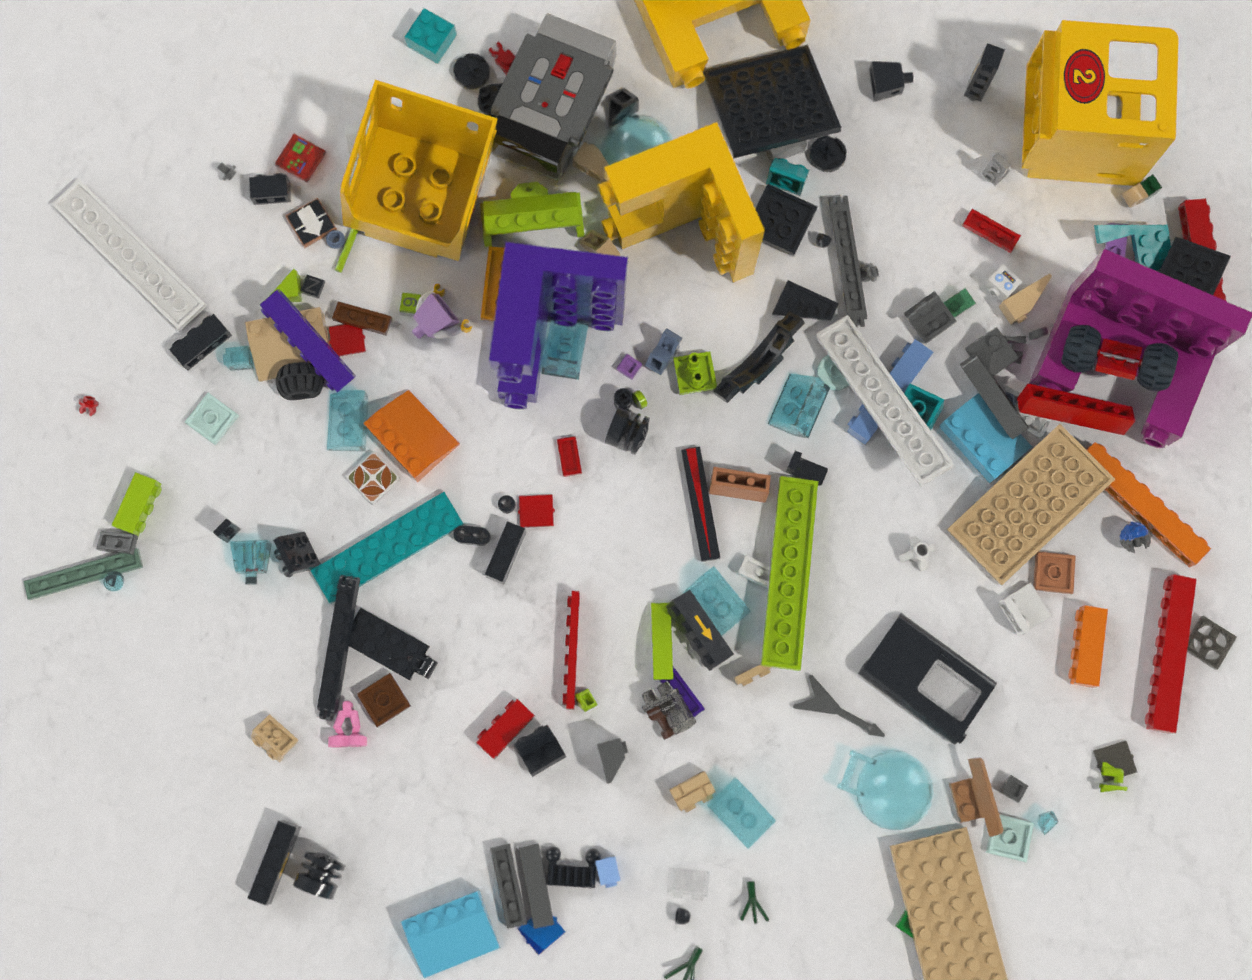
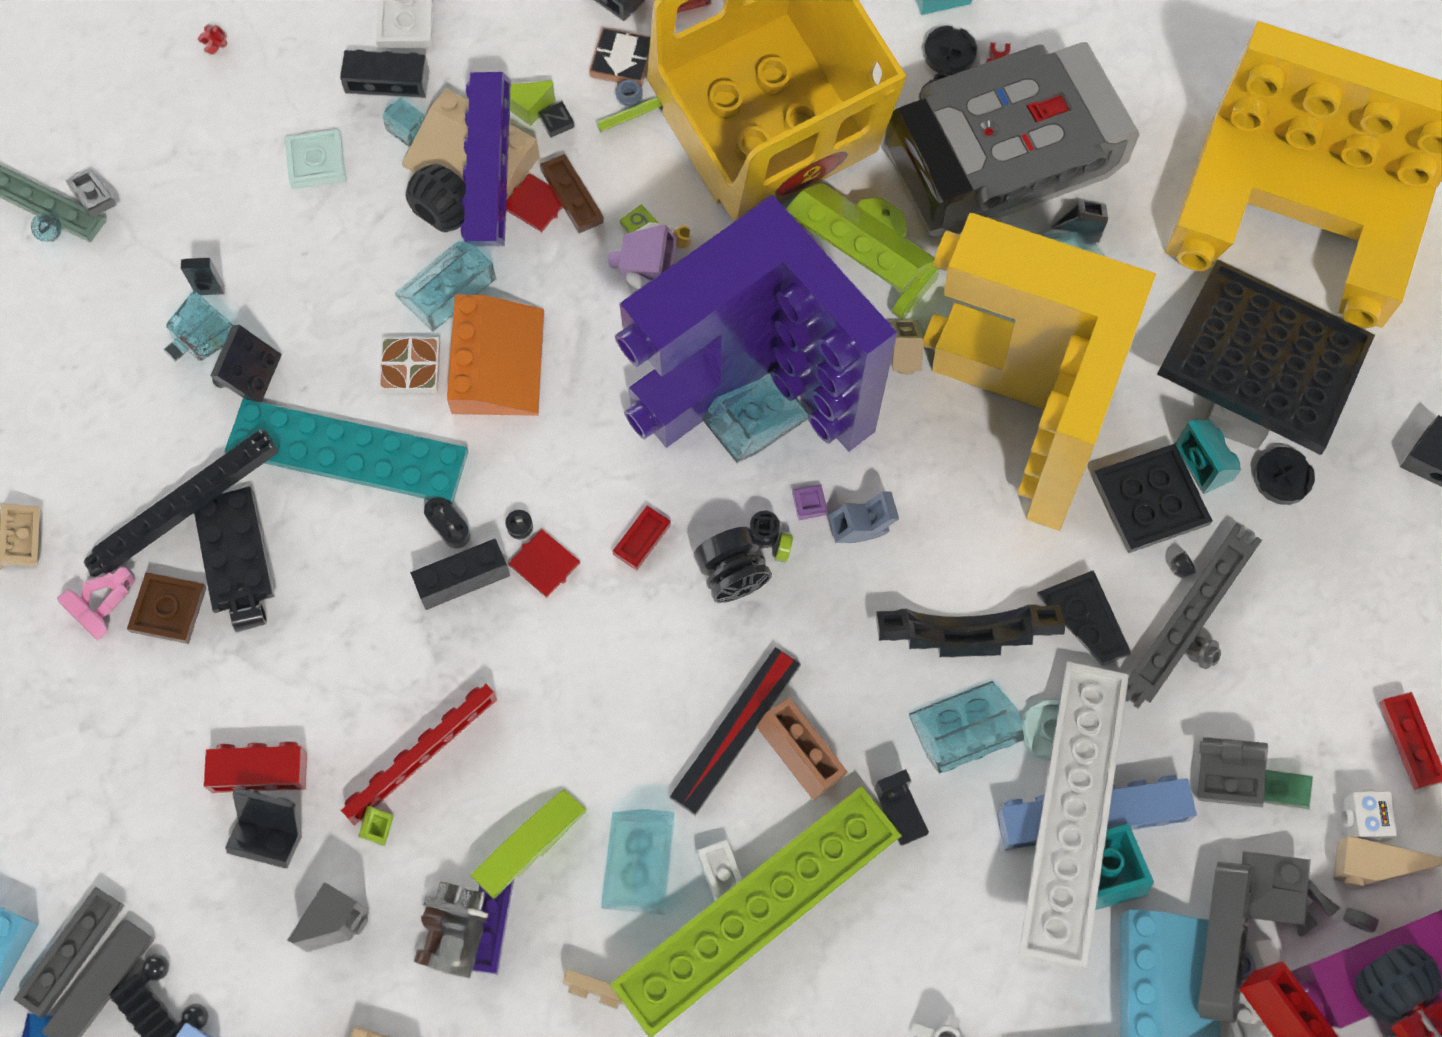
camera: 45 degrees right, 10 degrees down
lime brick [111,472,162,537] -> none
black brick [666,590,734,671] -> none
lime plate [673,351,717,395] -> none

